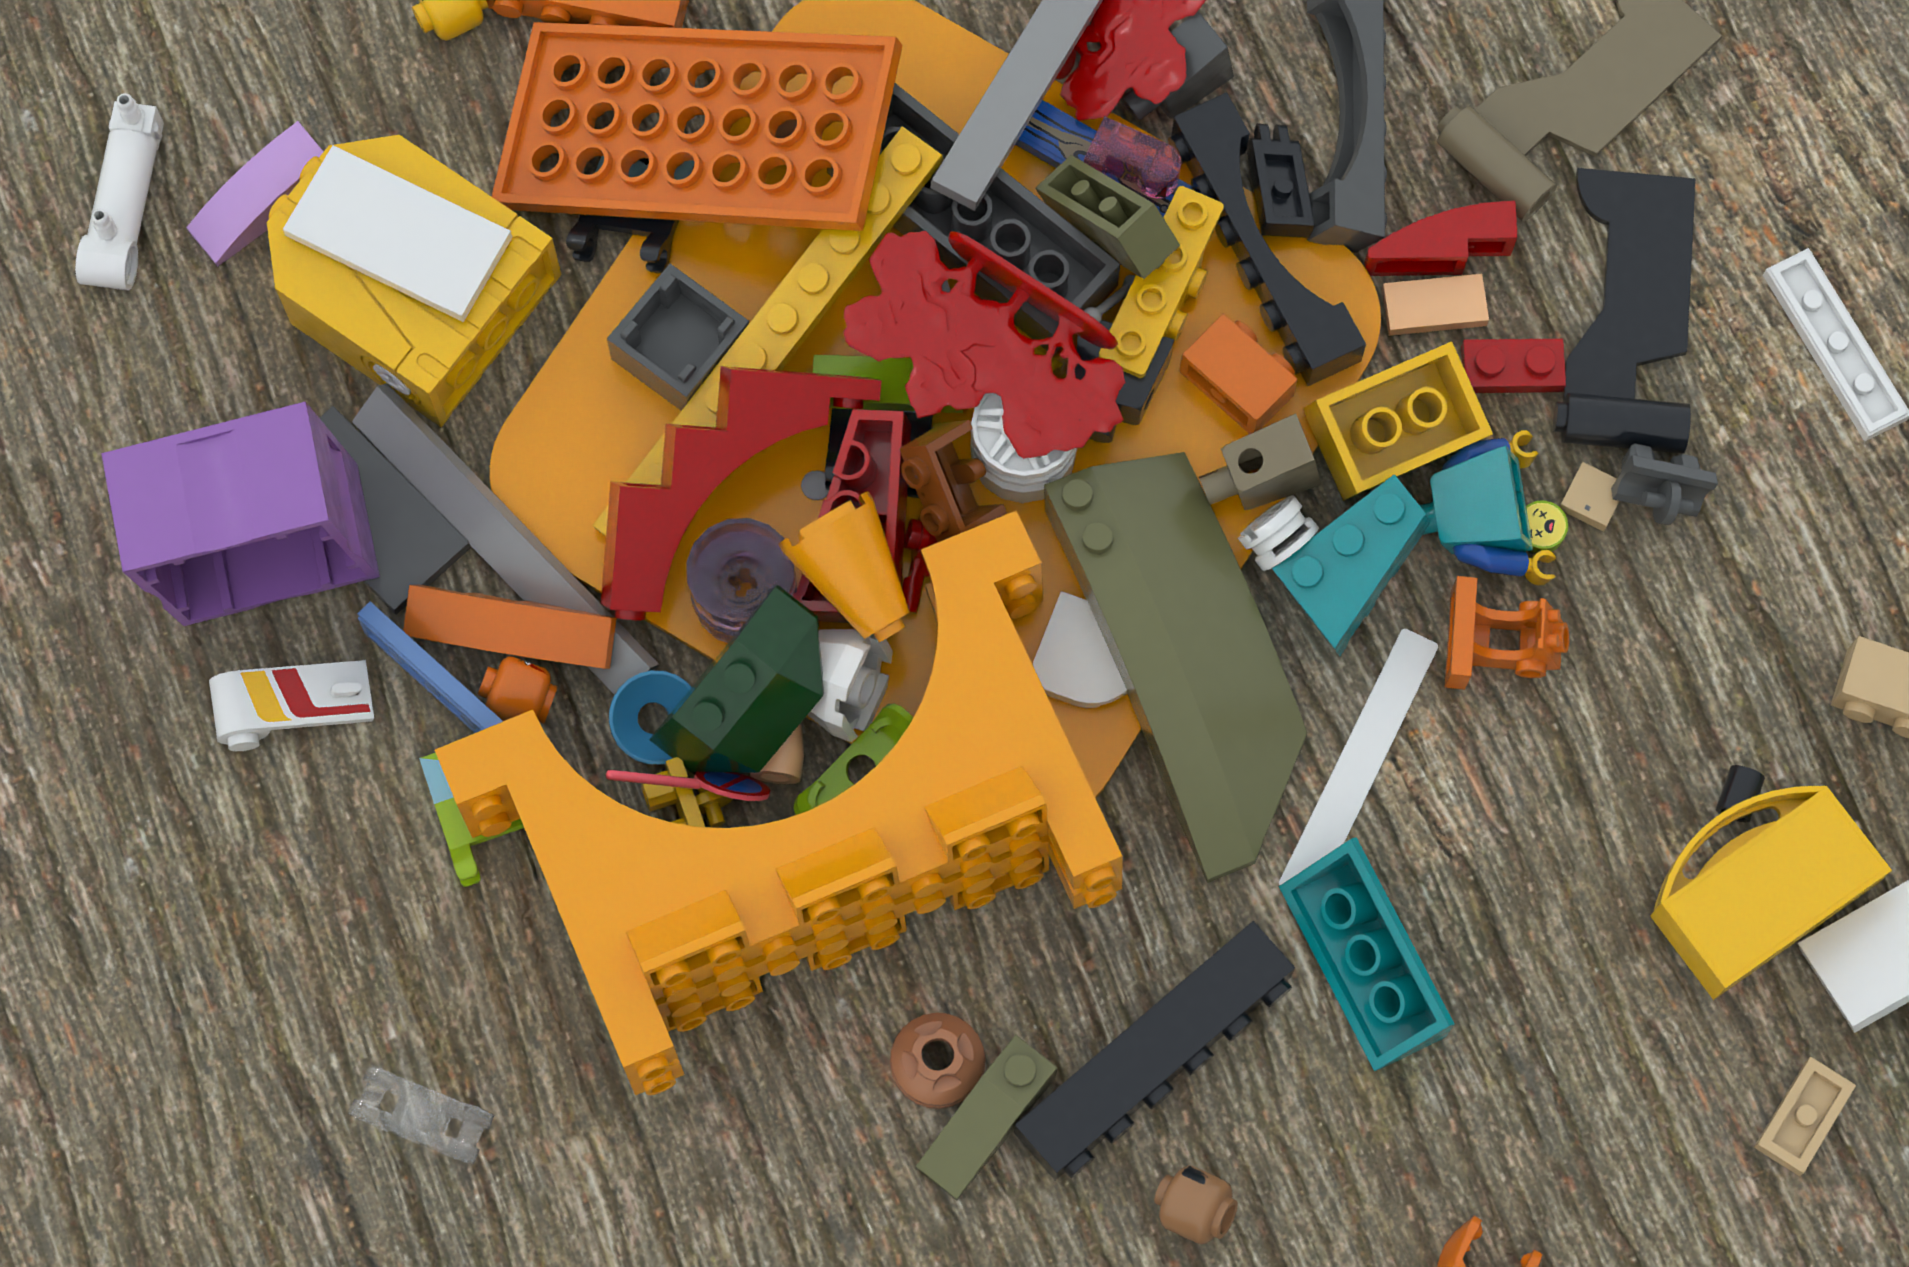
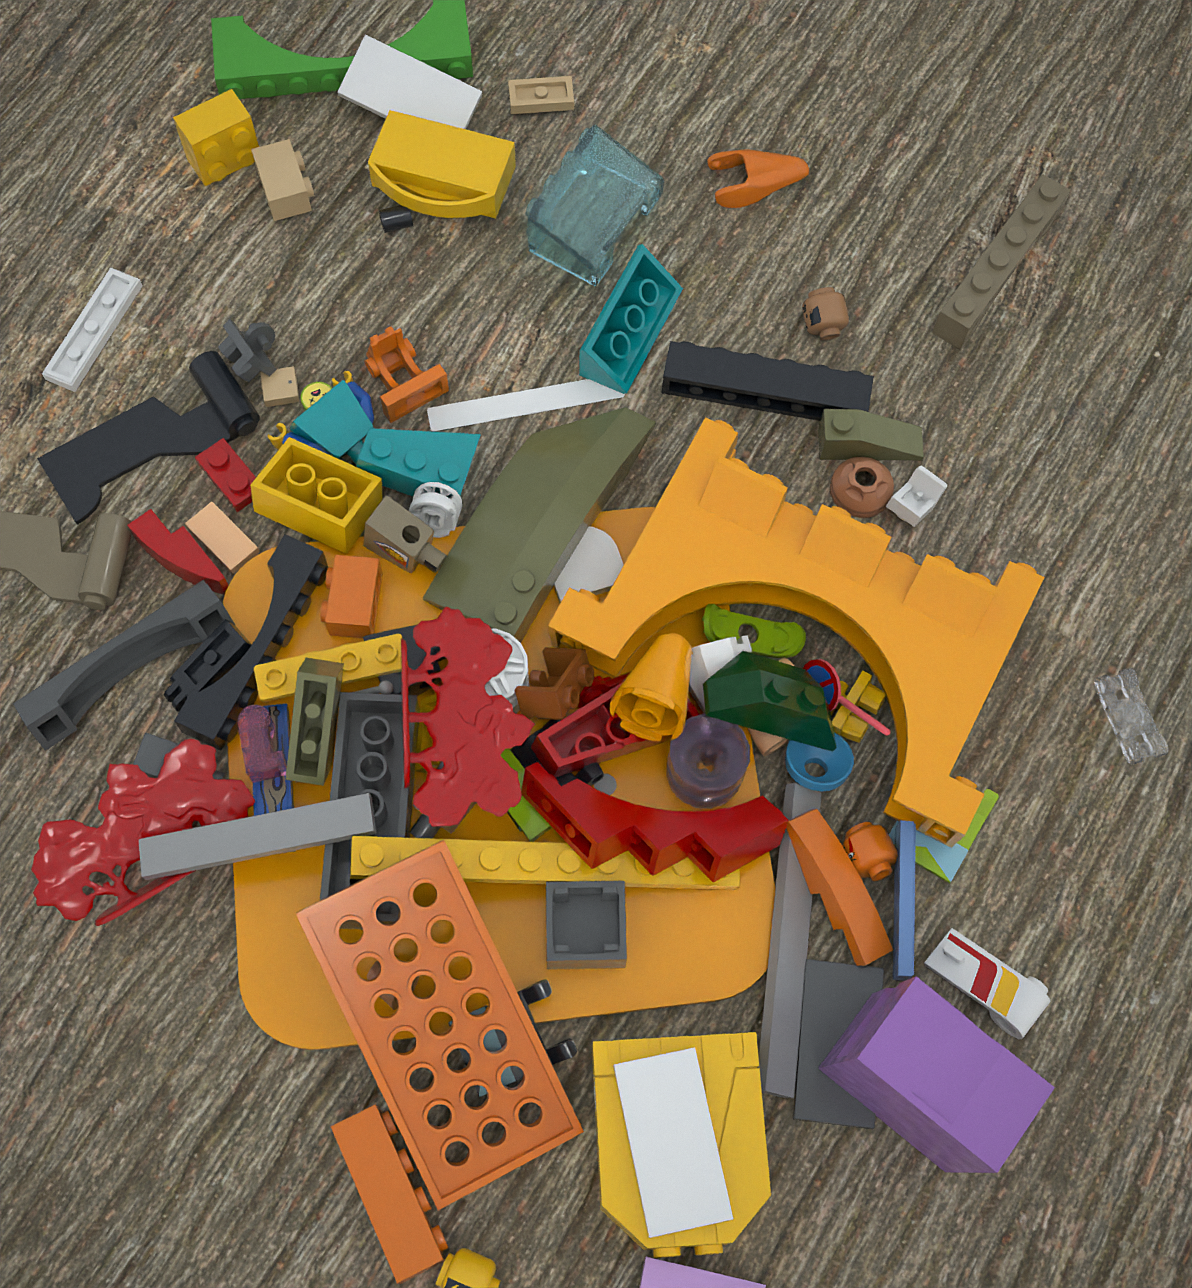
camera: 130 degrees left, 5 degrees down
none -> clear light blue windscreen [525,124,664,287]
none -> white bracket [886,466,947,527]

